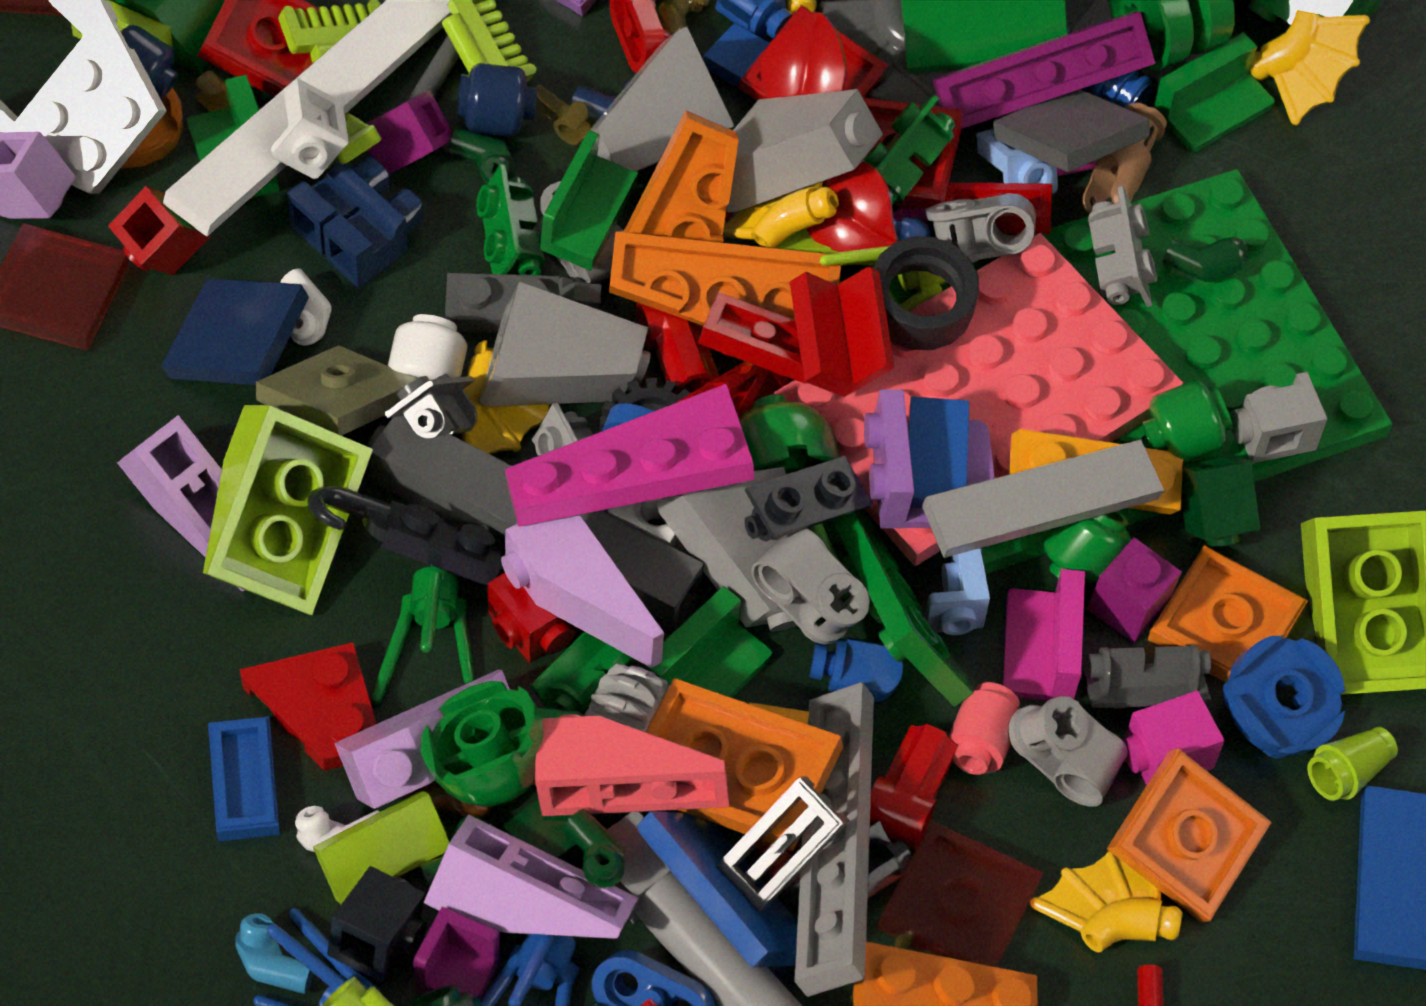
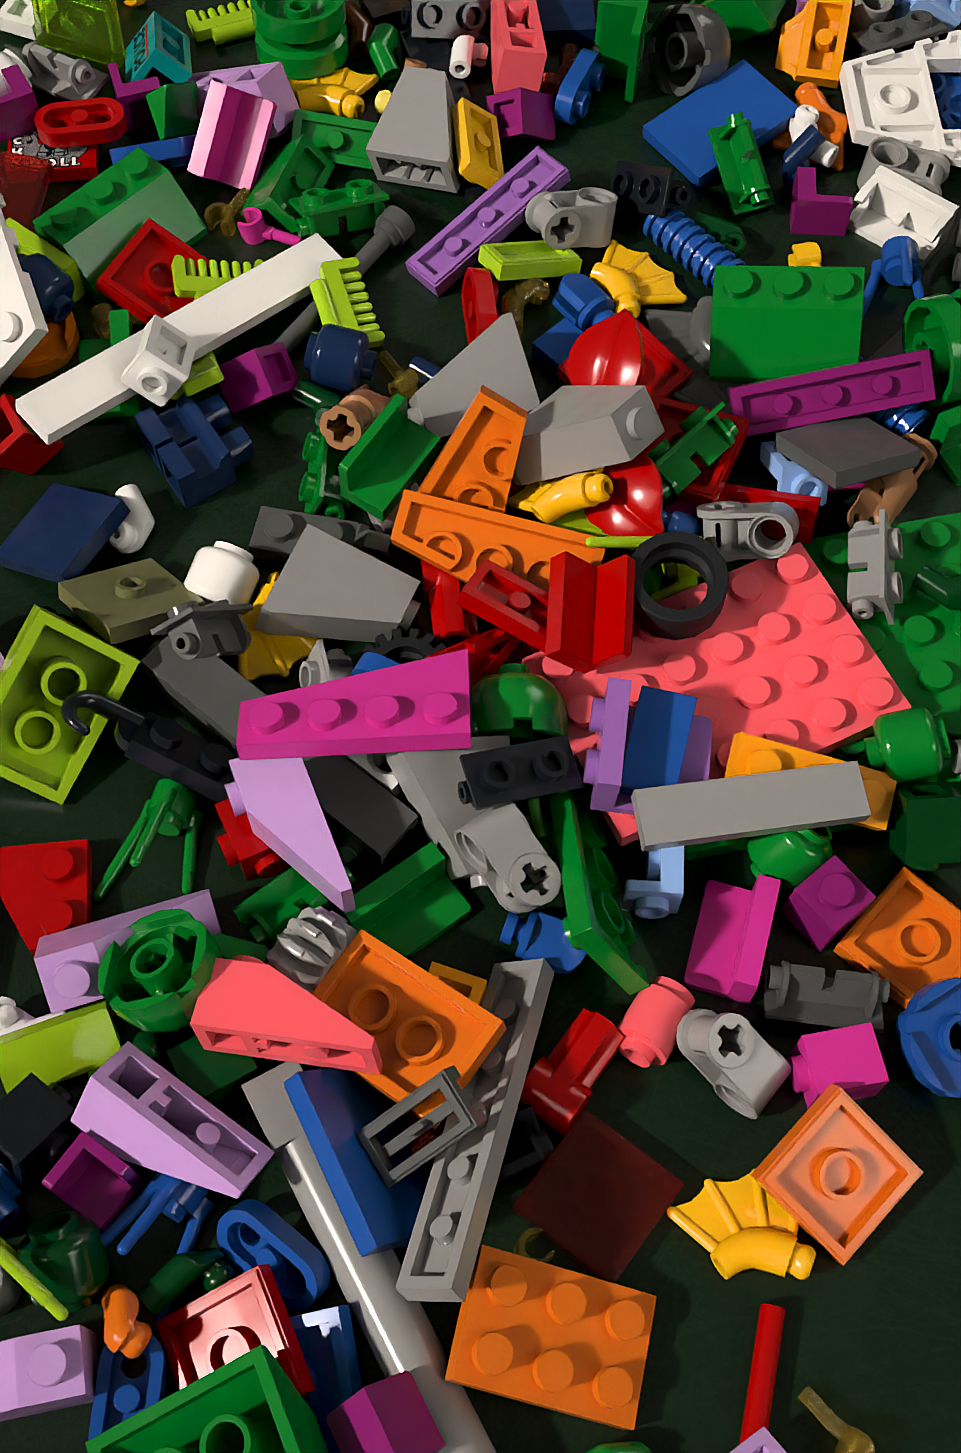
camera: 15 degrees right, 5 degrees up
dark green arm [563,809,625,889] -> none
none -> medium nougat piece [320,384,395,450]

